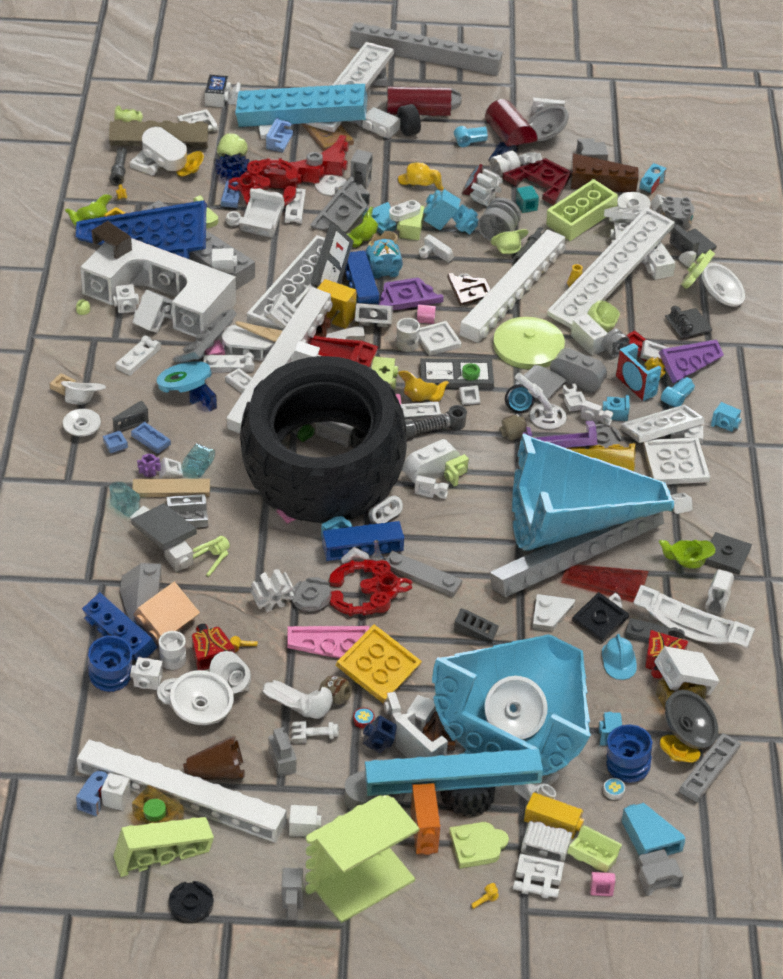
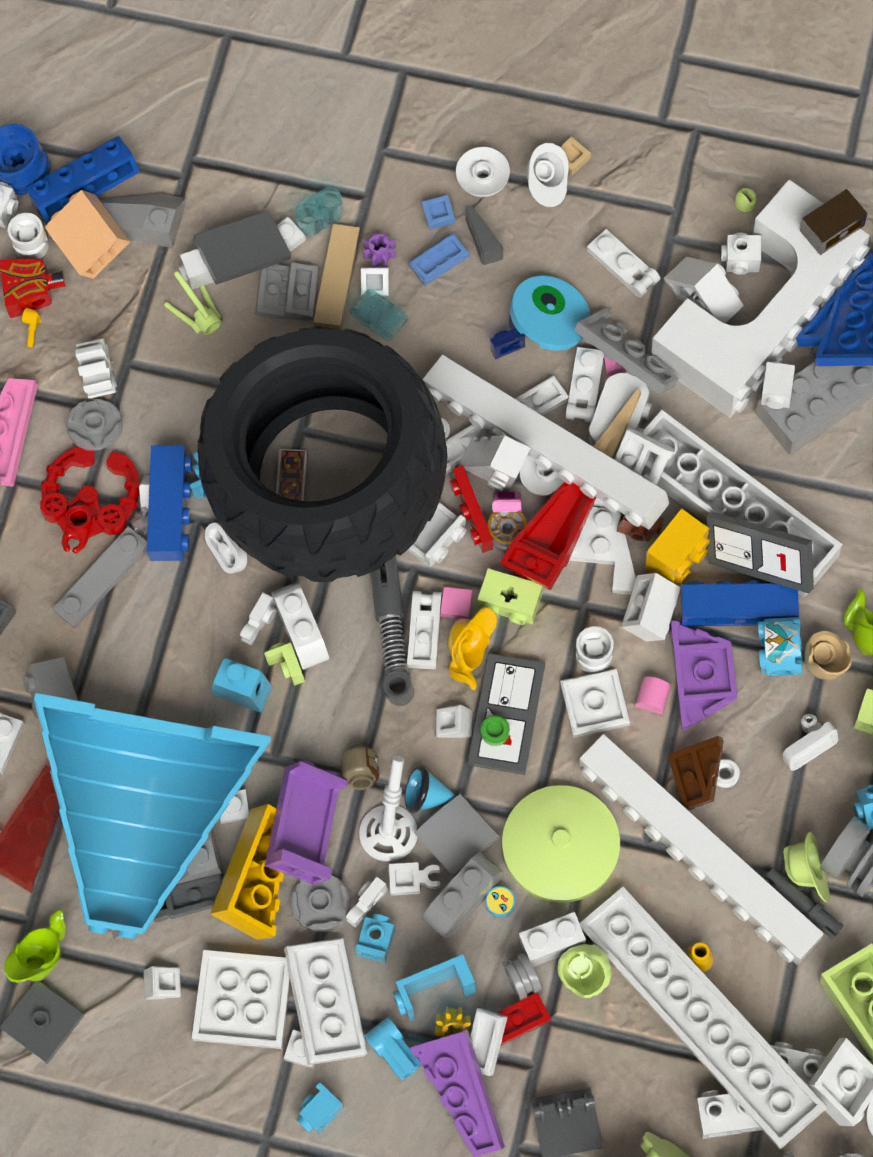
camera: 110 degrees right, 25 degrees up
none -> medium azure torso [211,658,272,713]

